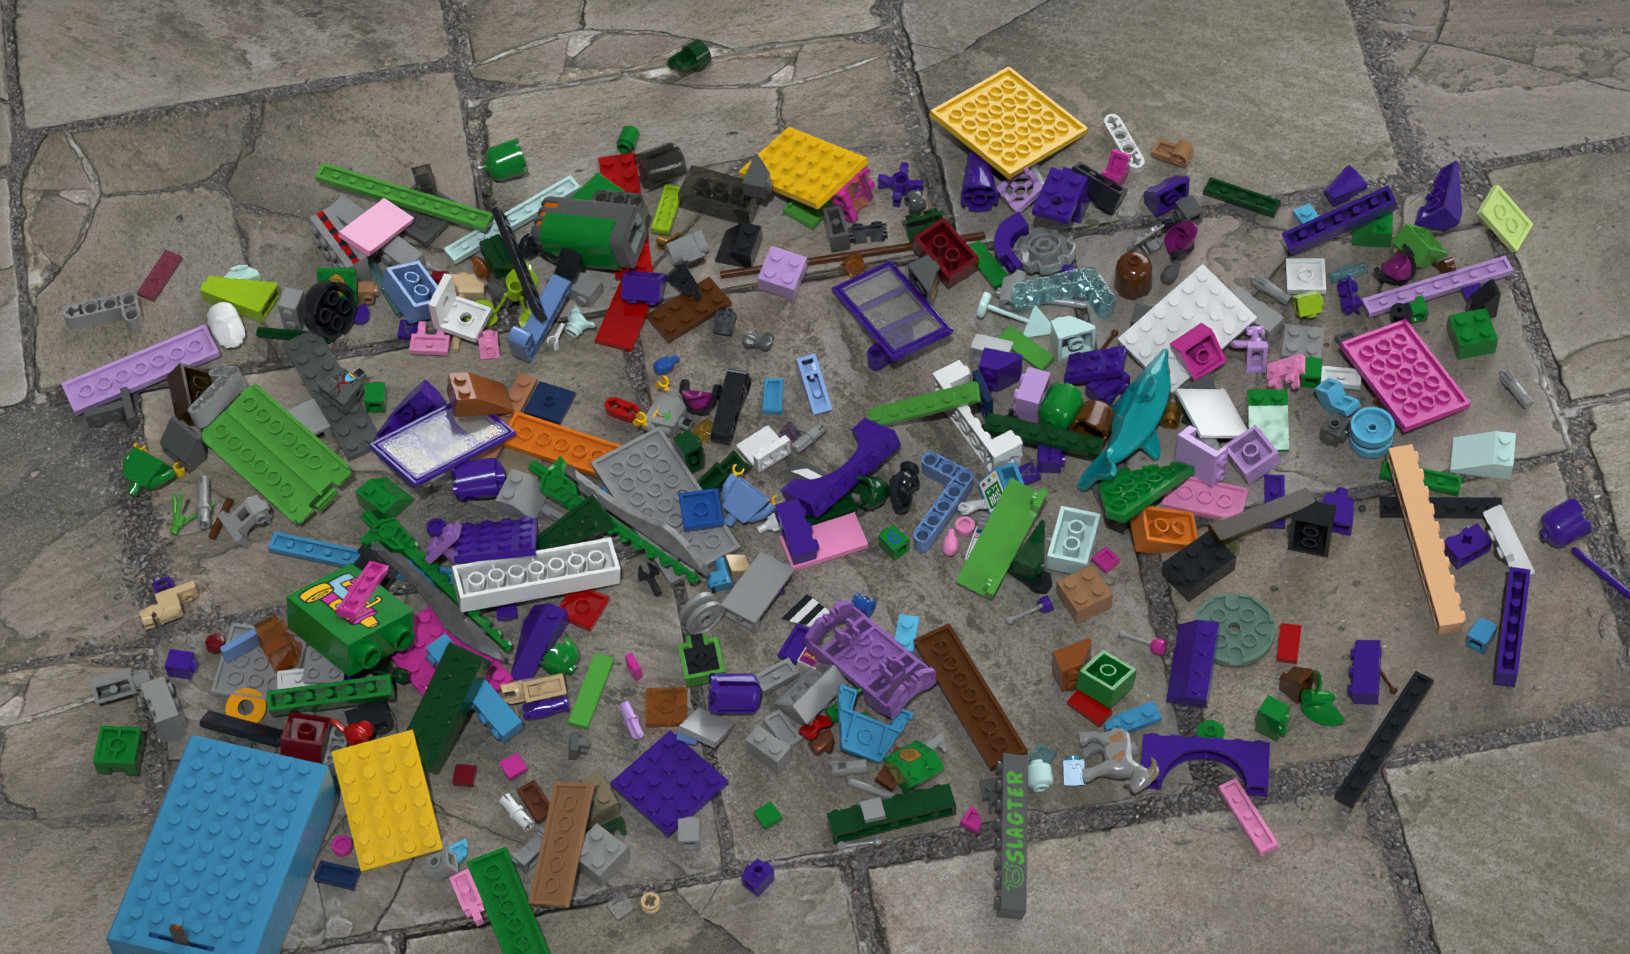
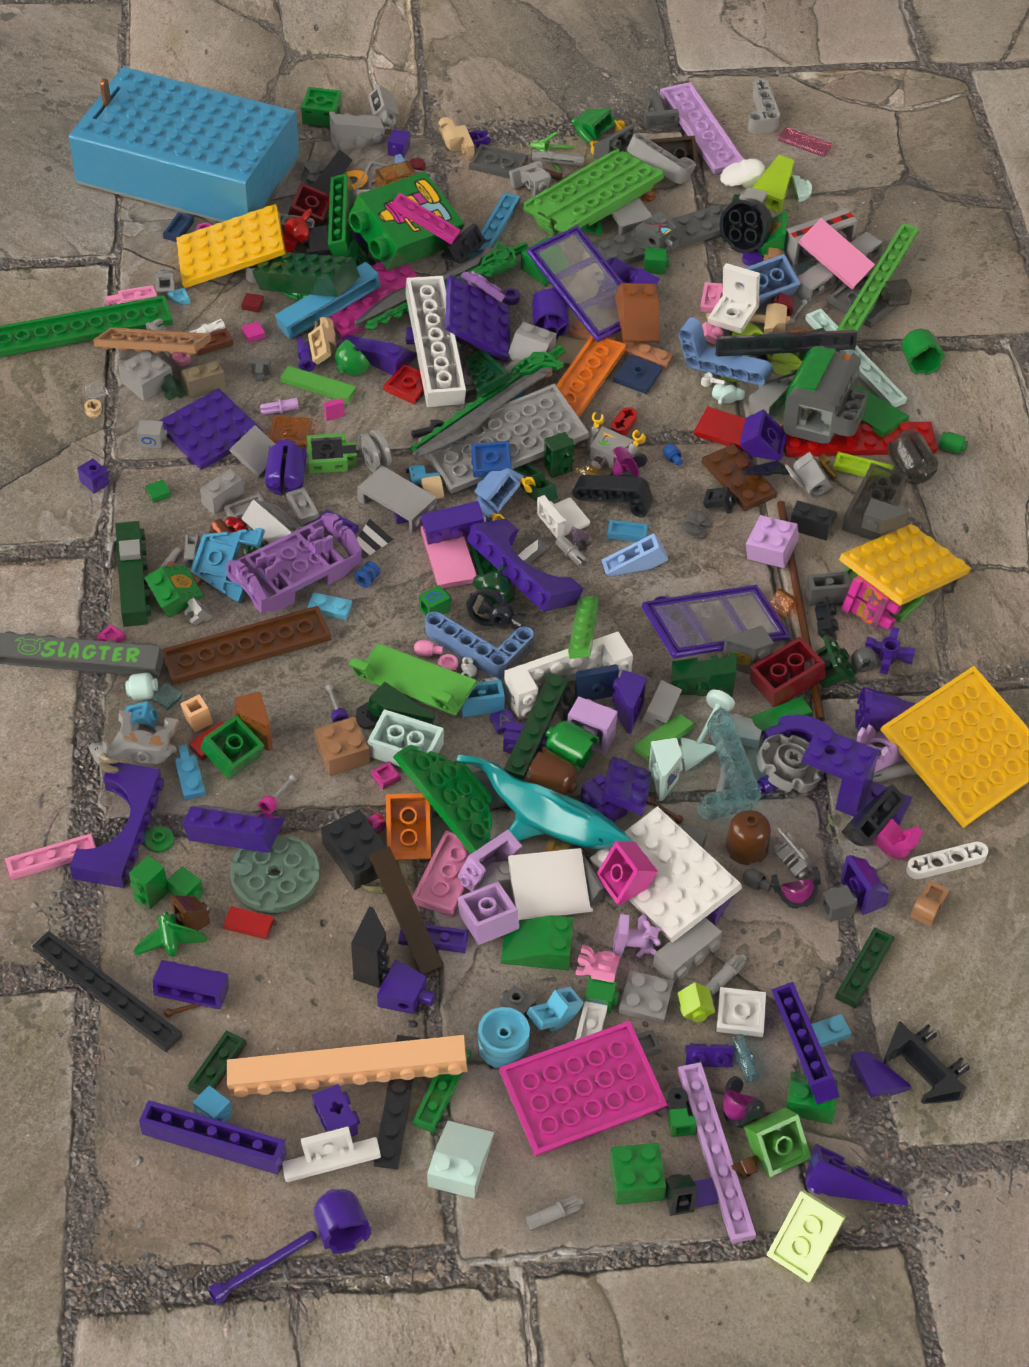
camera: 90 degrees right, 5 degrees down
none -> green brick [167,866,204,900]
none -> light nougat brick [180,695,213,733]
none -> dark green tile [187,1030,247,1095]
none -> dark pink bush [367,813,386,834]
none -> dark grey tile [469,144,528,179]
none -> dark green wedge [670,652,737,697]
none -> black hose [883,1021,970,1104]

